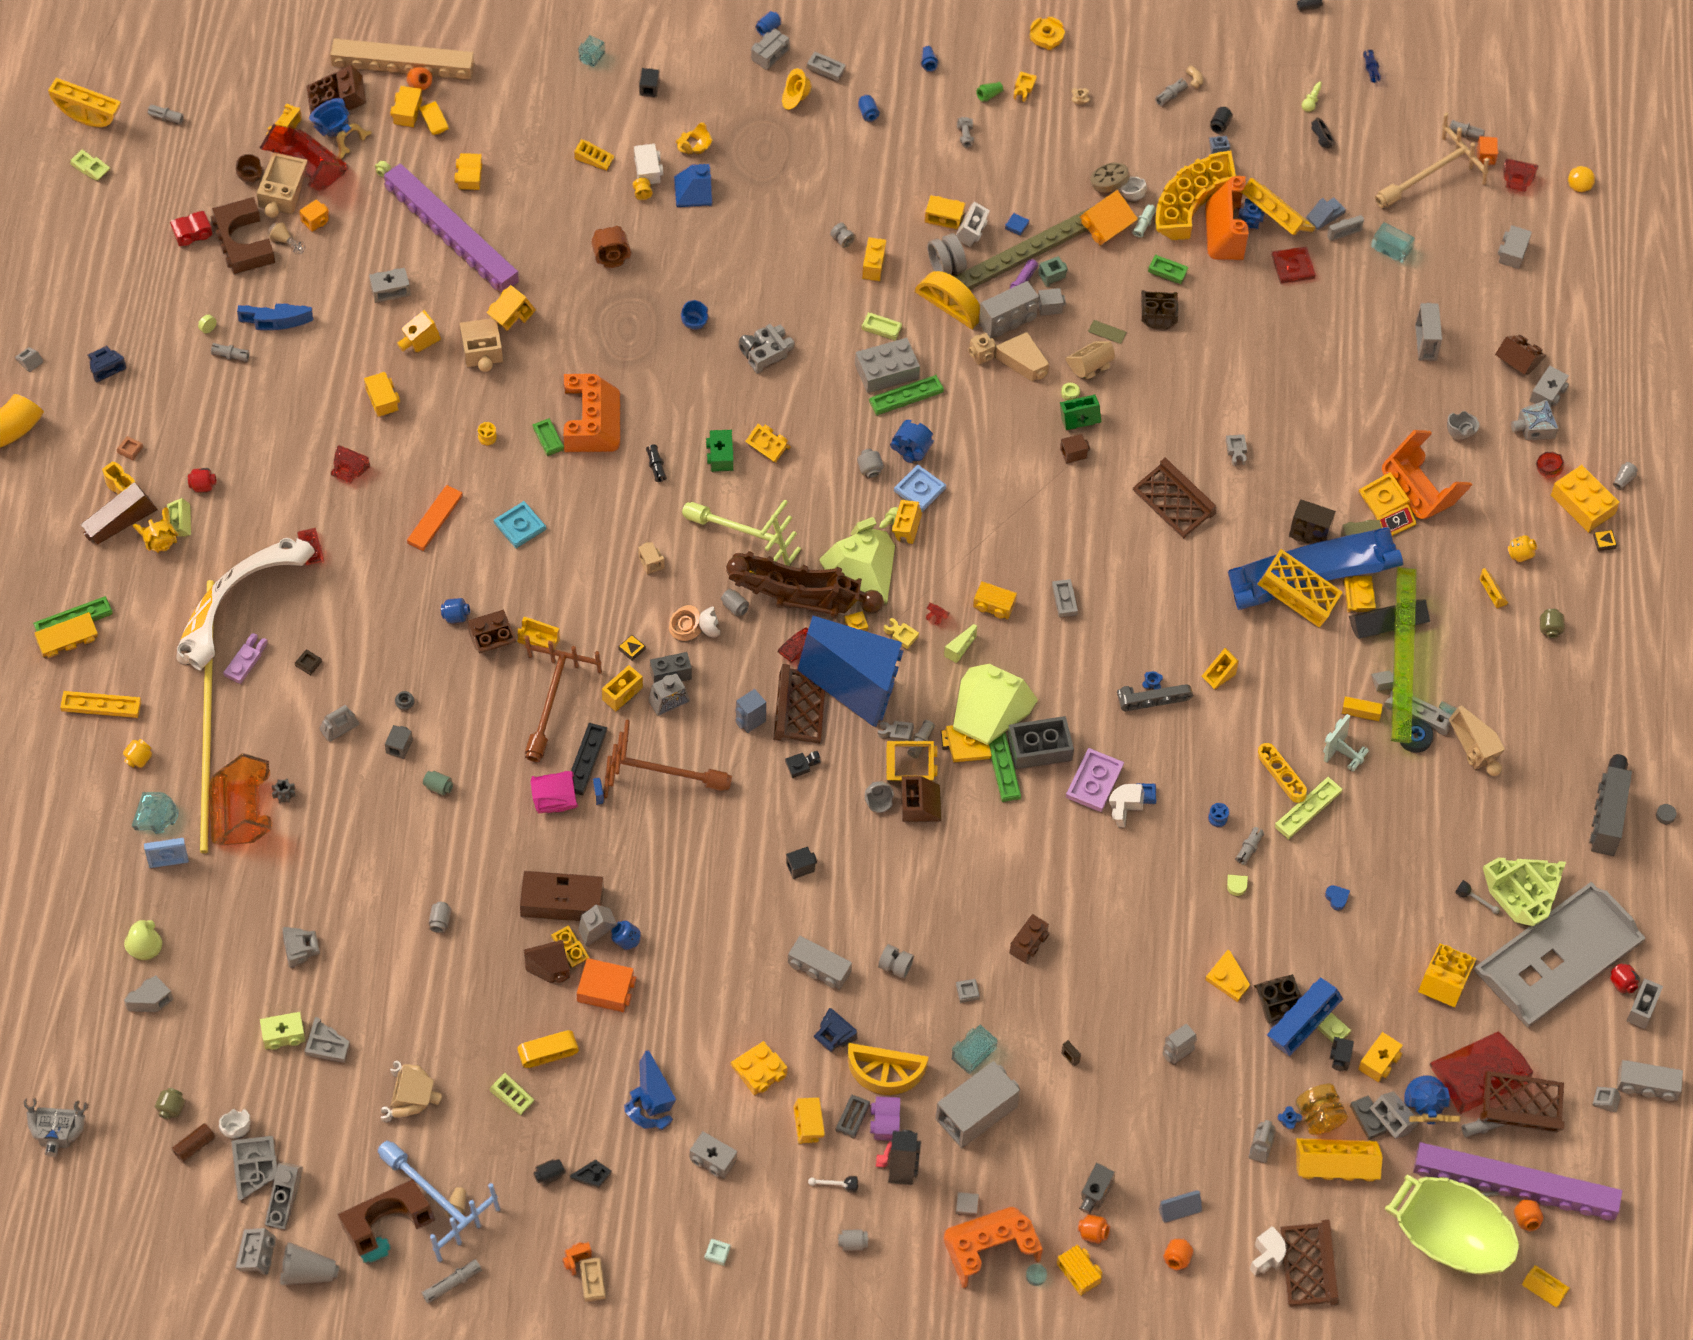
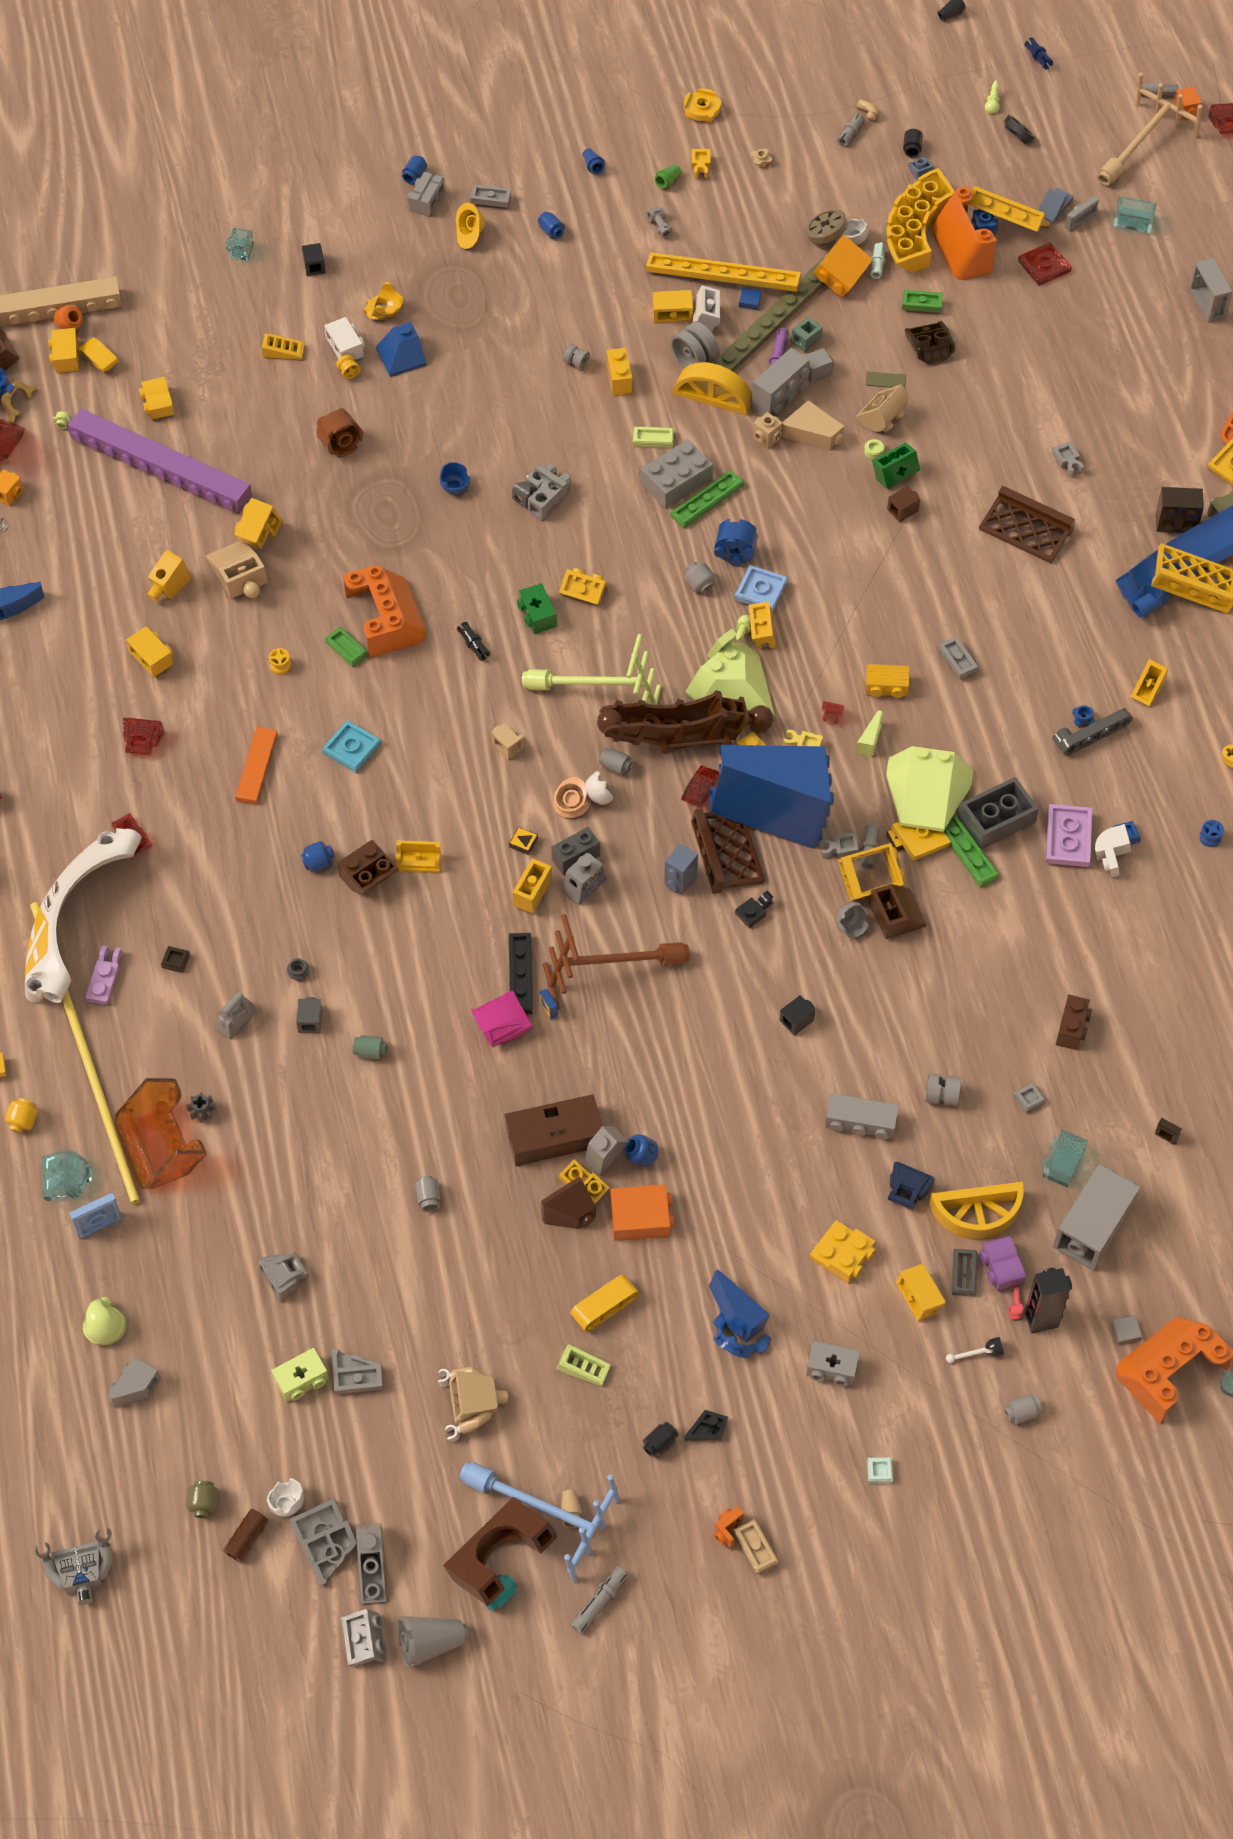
camera: 15 degrees left, 0 degrees up
light grey brick [369,268,411,303] -> none
dark orange piece [525,635,602,762] -> none
none -> yellow plate [646,252,801,292]

